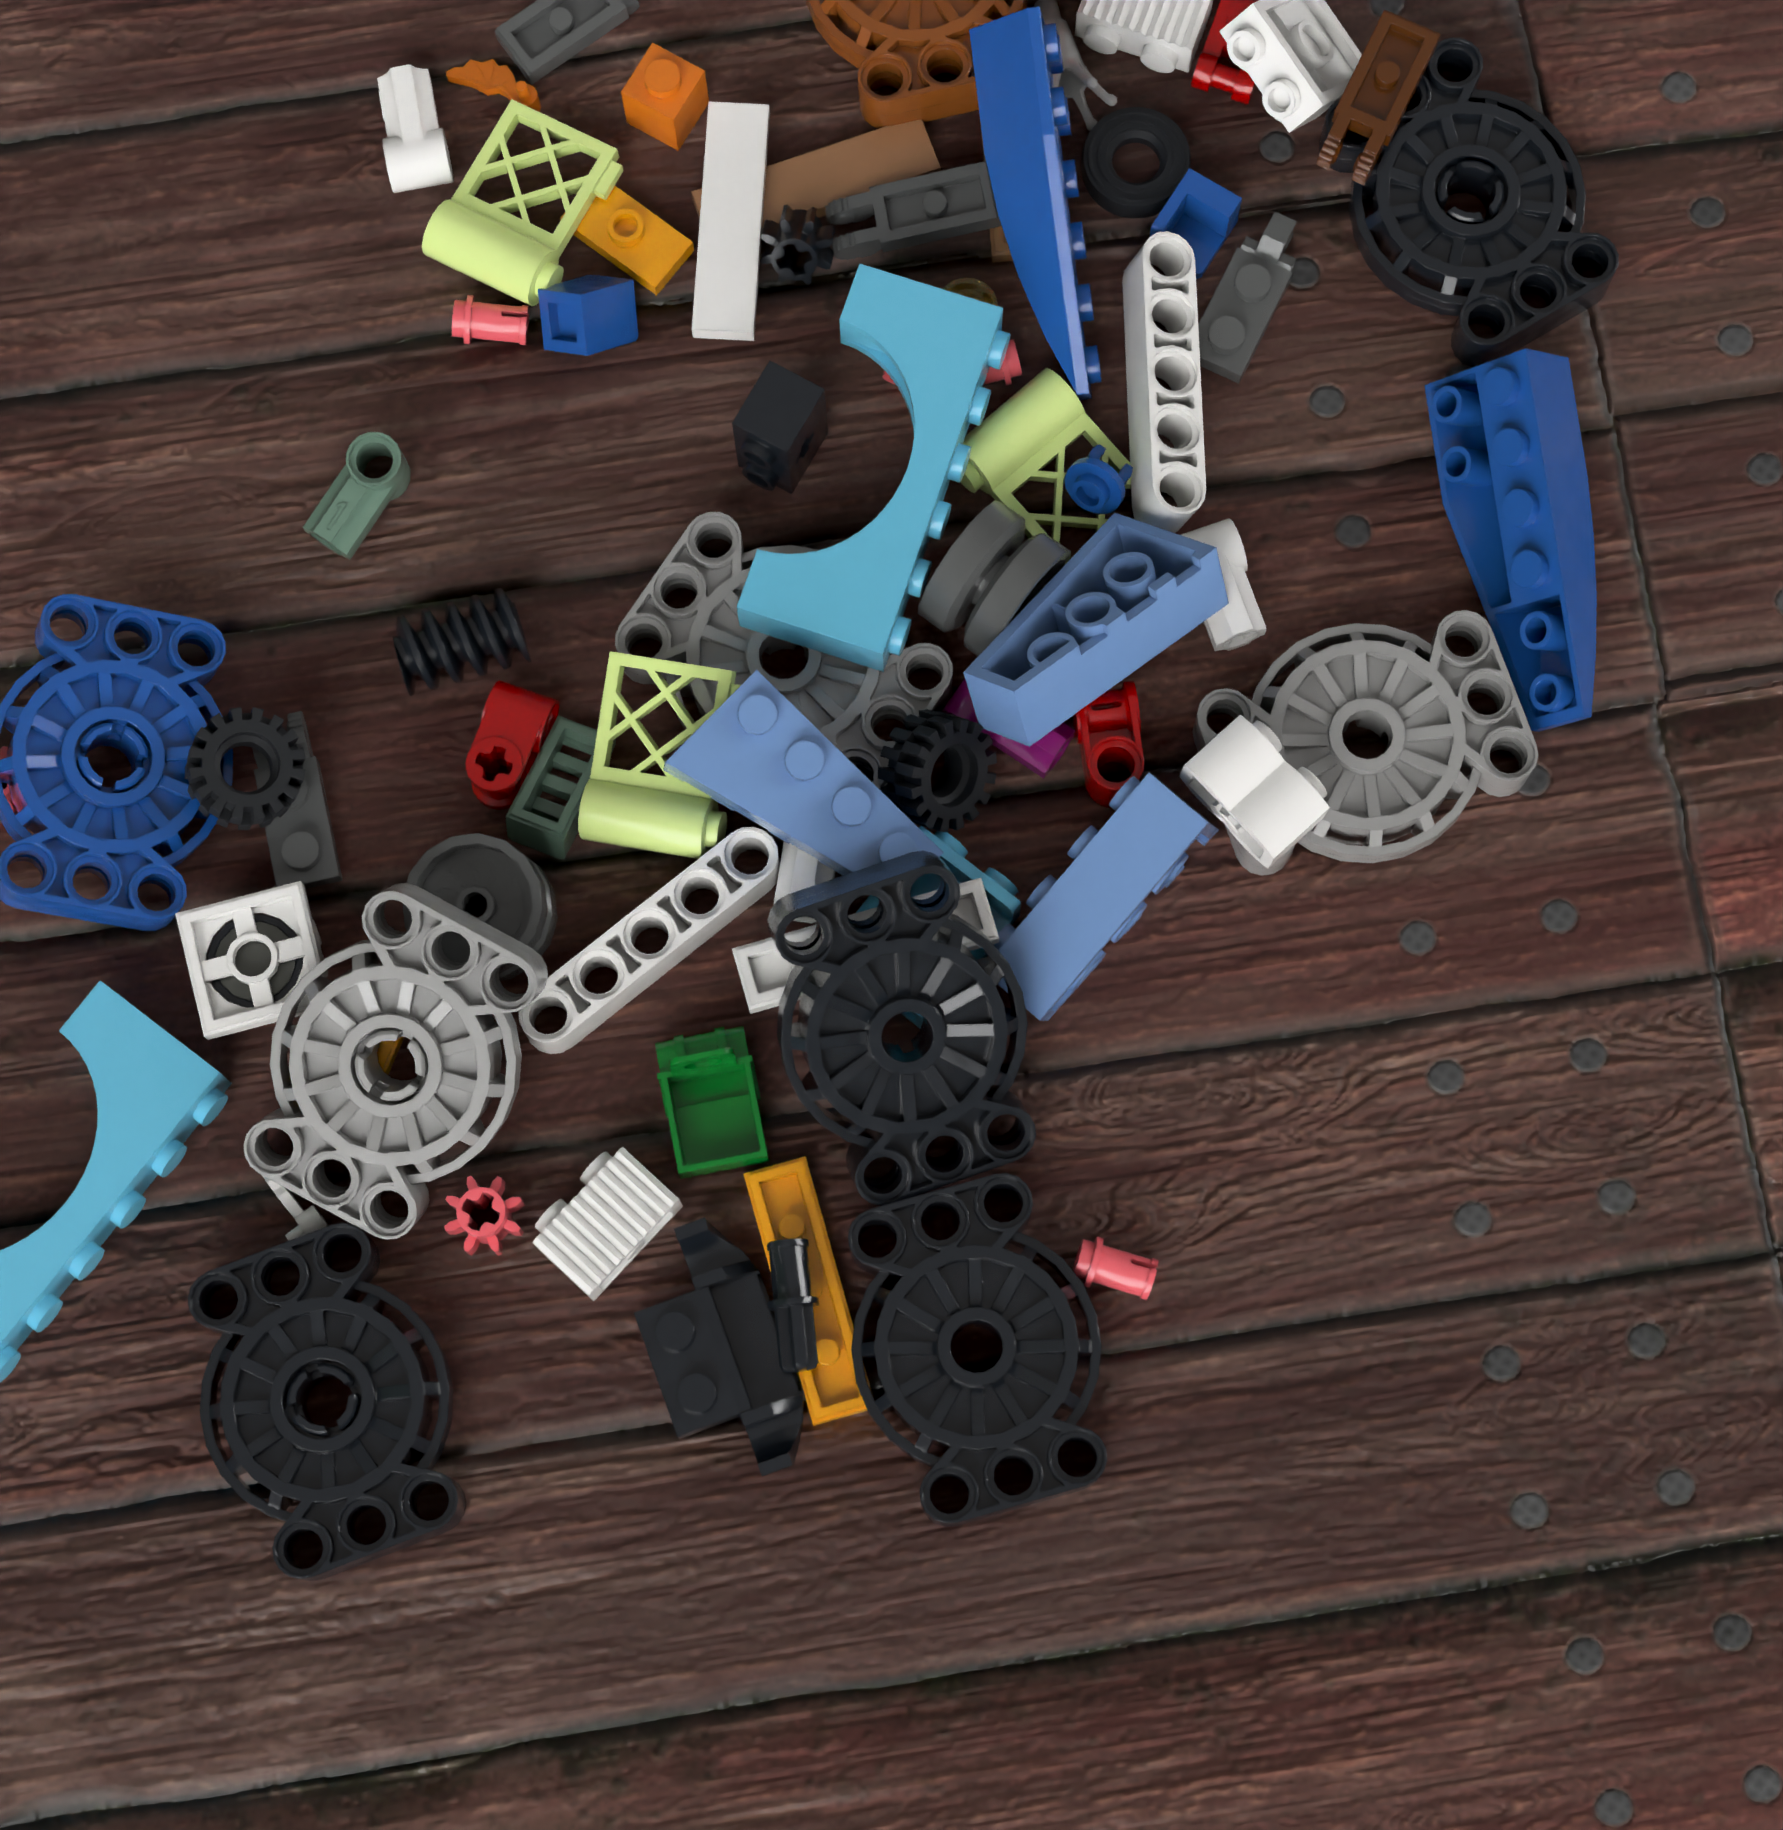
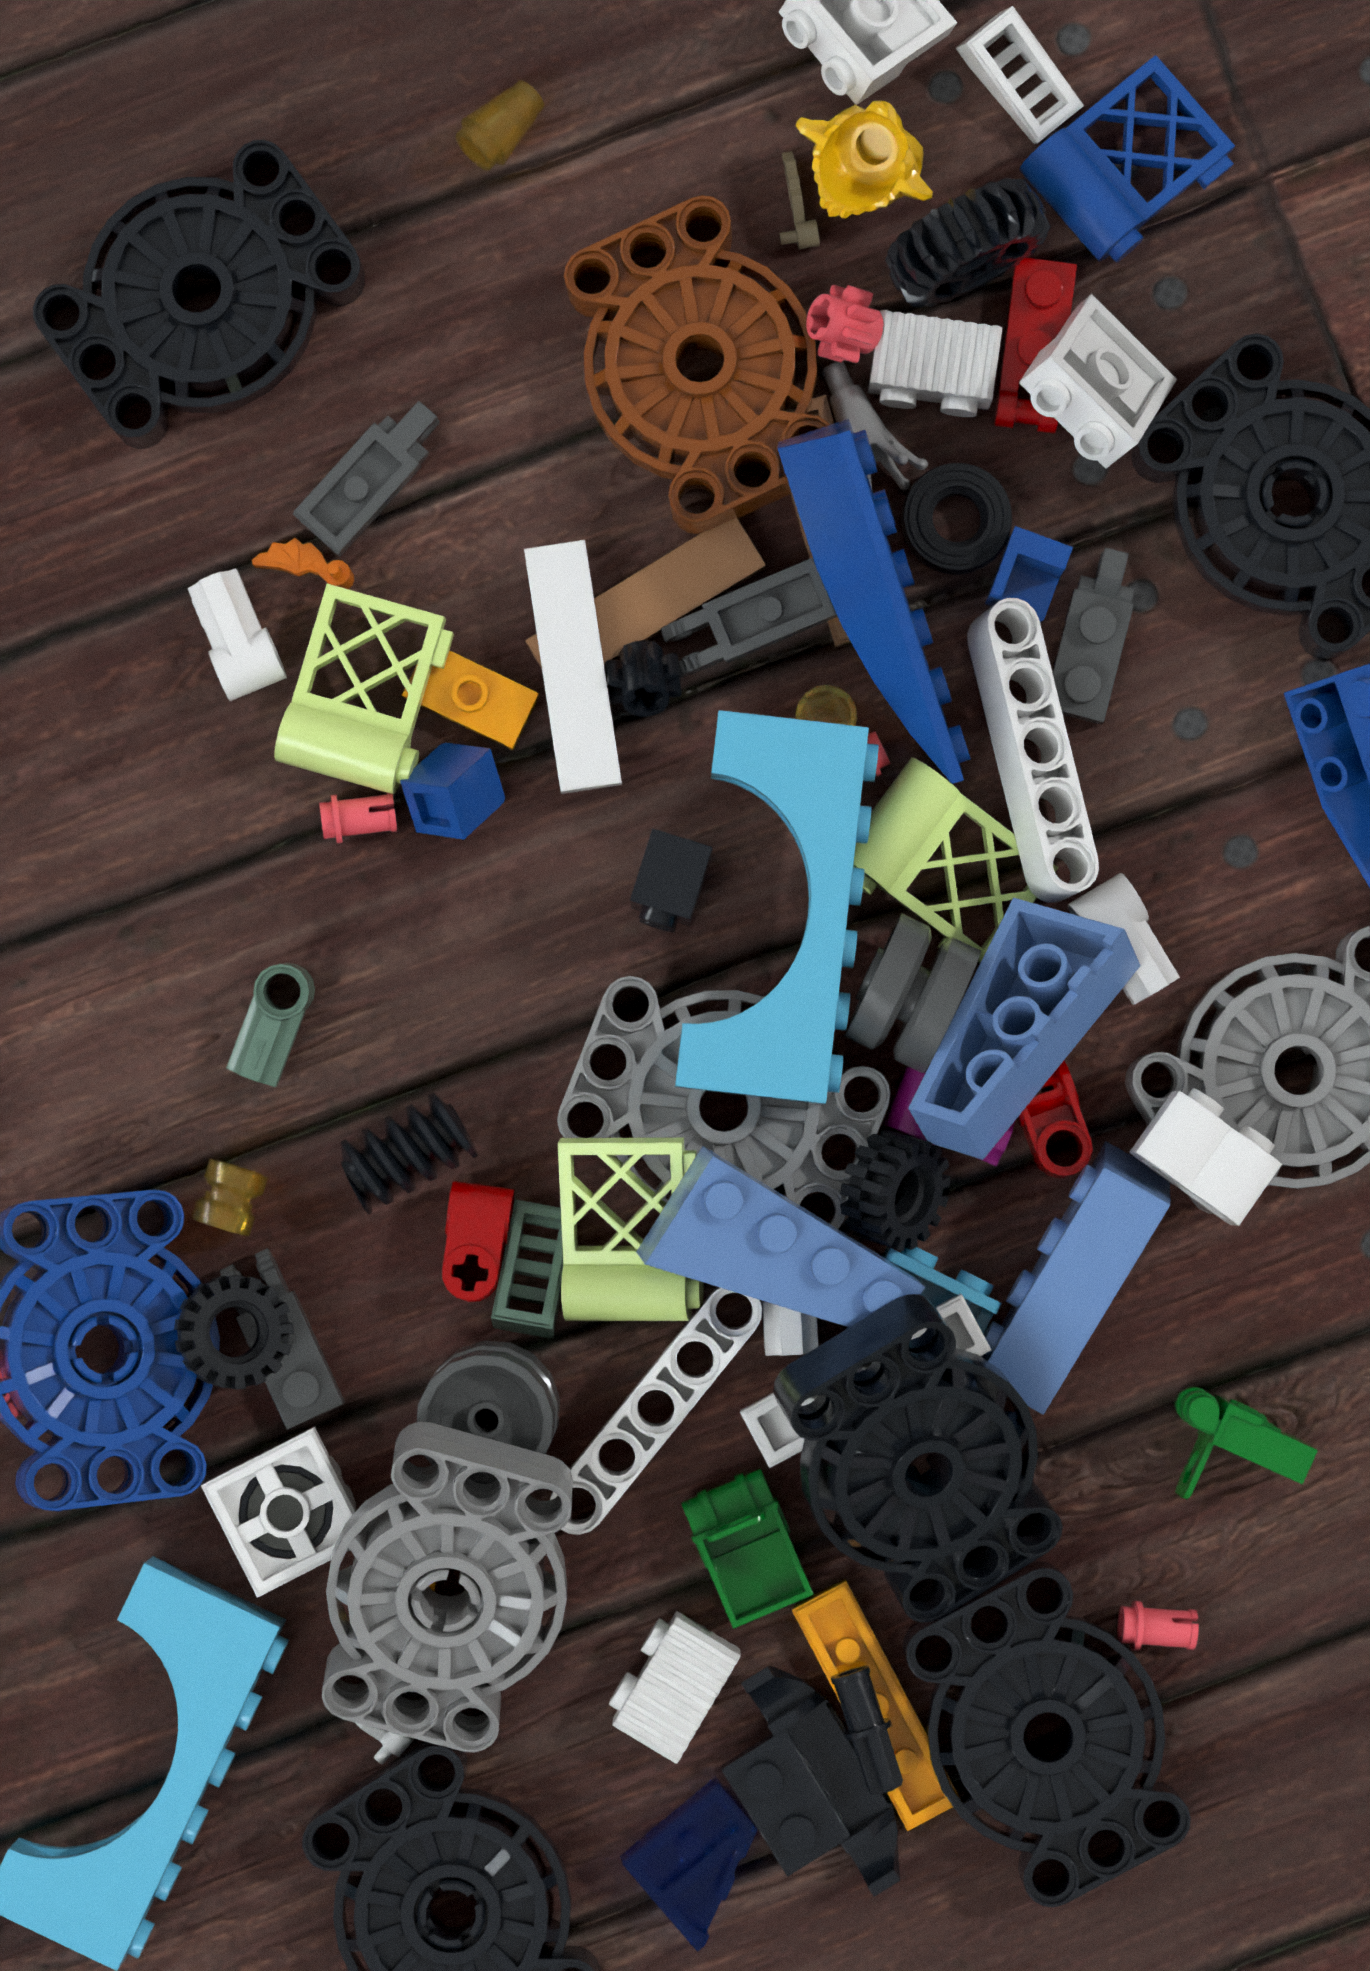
camera: 15 degrees left, 10 degrees up
coral gear [444,1176,525,1256] -> none
orange brick [621,42,709,151] -> none
blue plate [1065,445,1133,514] -> none
reddish brown hinge [1316,10,1441,185] -> none
none -> clear yellow wheel [191,1159,269,1236]
none -> clear blue wing [620,1776,758,1952]
none -> green piece [1175,1387,1318,1500]

